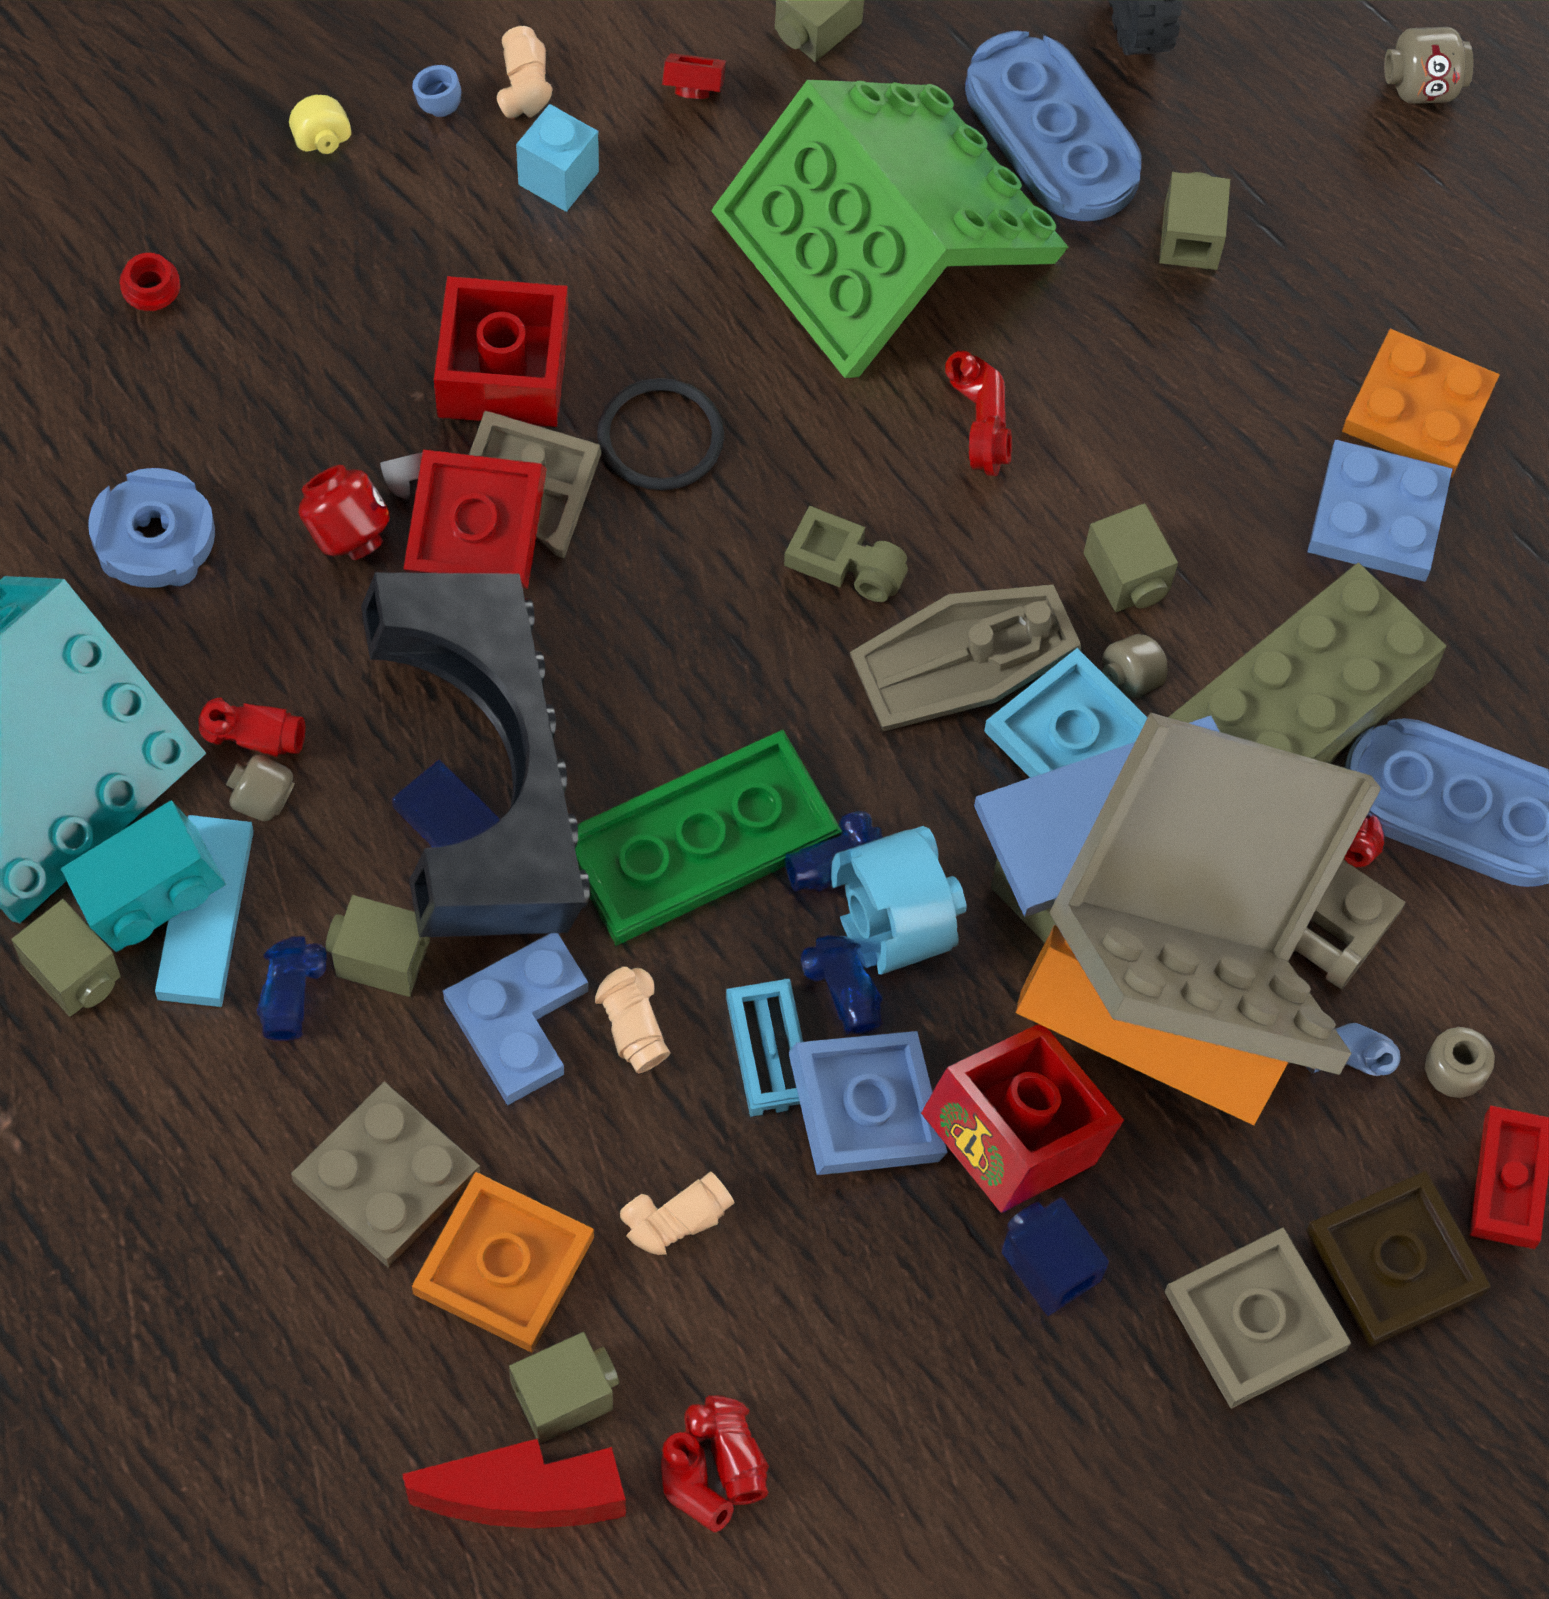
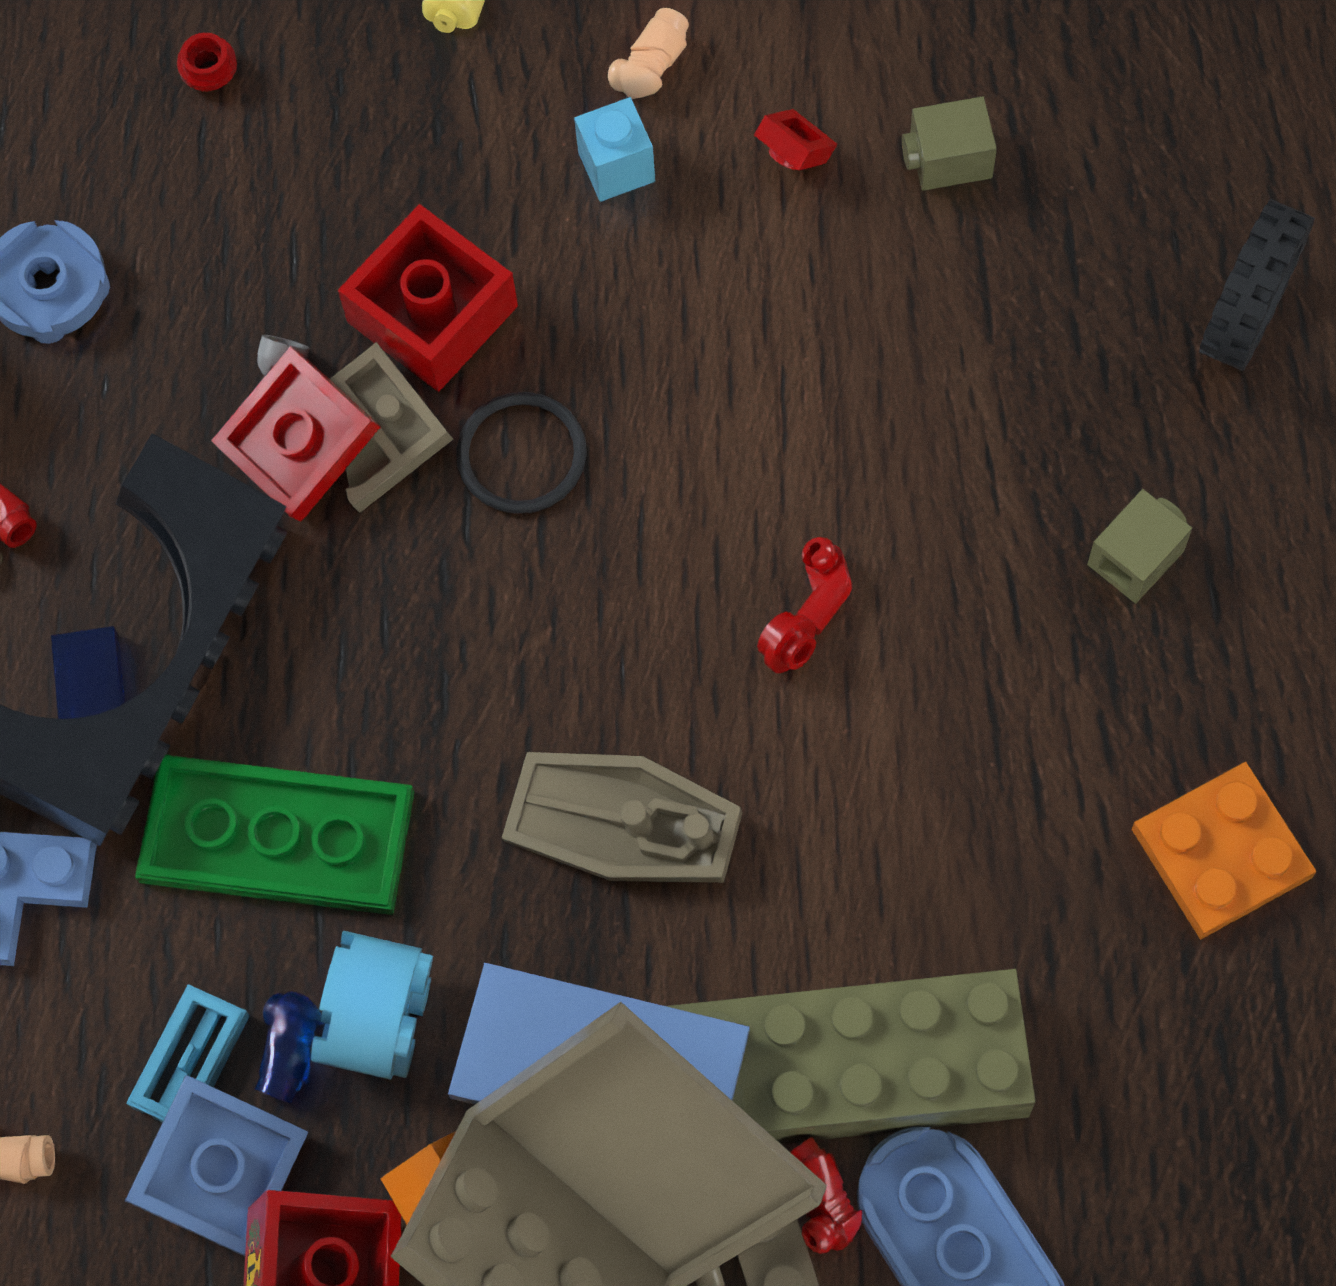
camera: 45 degrees right, 5 degrees up
red head [298,465,390,560] -> none
medium blue hinge [412,65,462,117] -> none
light nougat arm [595,967,670,1074] -> none
bright green bracket [711,80,1068,378] -> none
olive plate [784,506,908,602] -> none
clear blue arm [785,811,883,891] -> none
medium blue tile [965,31,1141,221] -> none
medium azure plate [984,648,1147,778] -> none
olive brick [1083,503,1178,613] -> none
dark tan piece [1102,634,1168,698] -> none
medium blue plate [1307,439,1452,582] -> none

